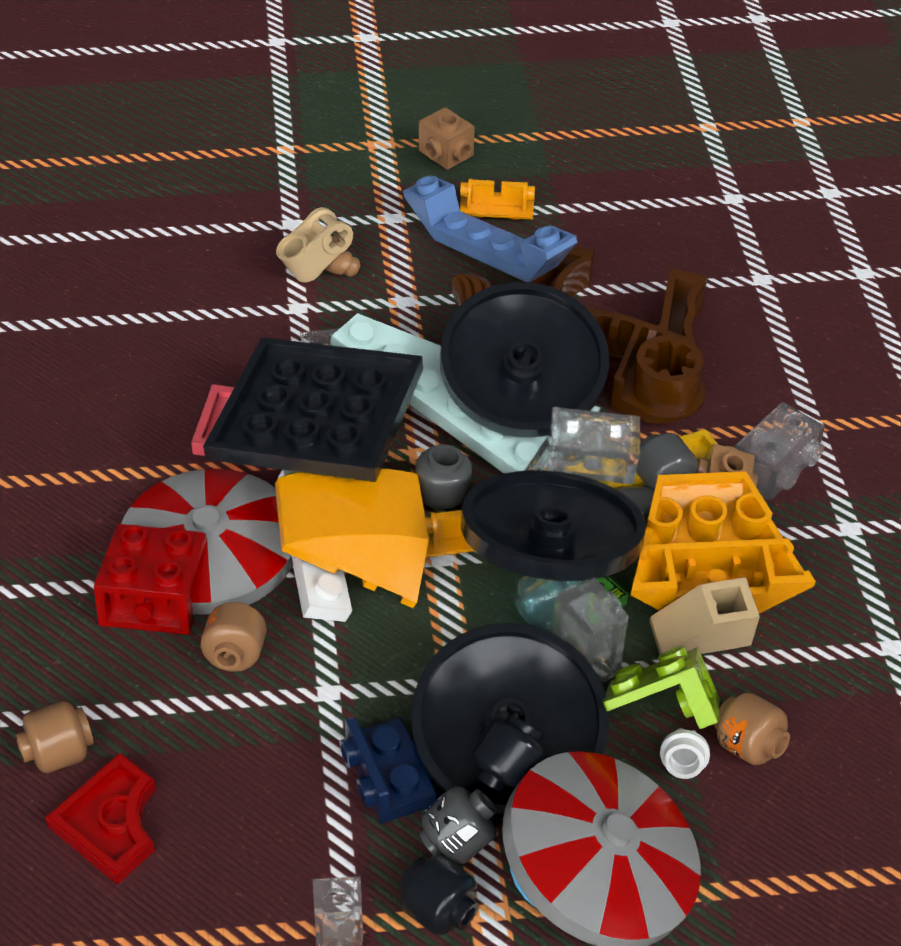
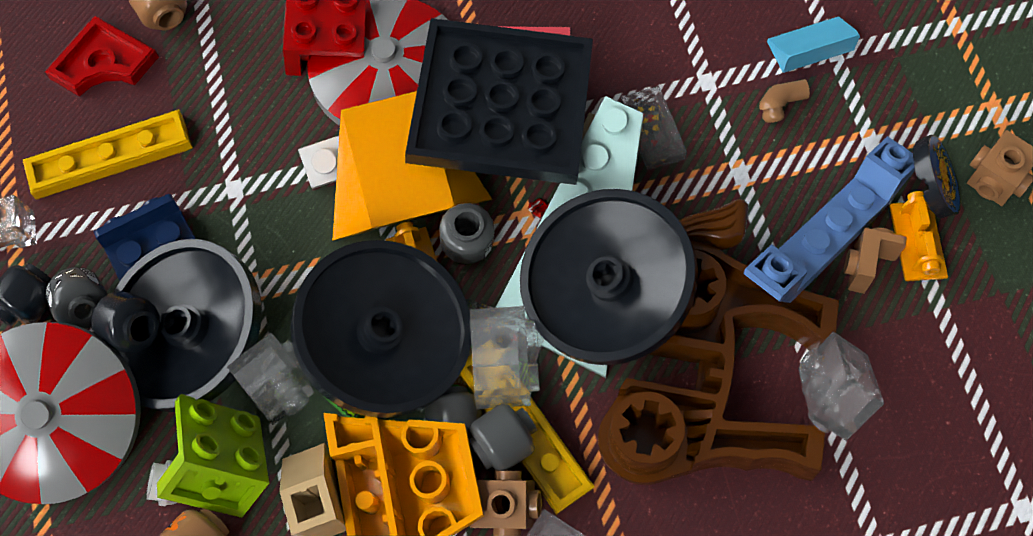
camera: 85 degrees right, 20 degrees up
medium nougat head [200,602,267,672] -> none
tan piece [276,207,353,282] -> none
none -> yellow tile [23,109,193,200]
none -> red piece [528,198,548,218]
none -> medium azure slope [767,16,860,73]
none -> clear brick [798,332,884,441]
none -> medium nougat bracket [844,228,907,294]
none -> tile [913,135,960,218]

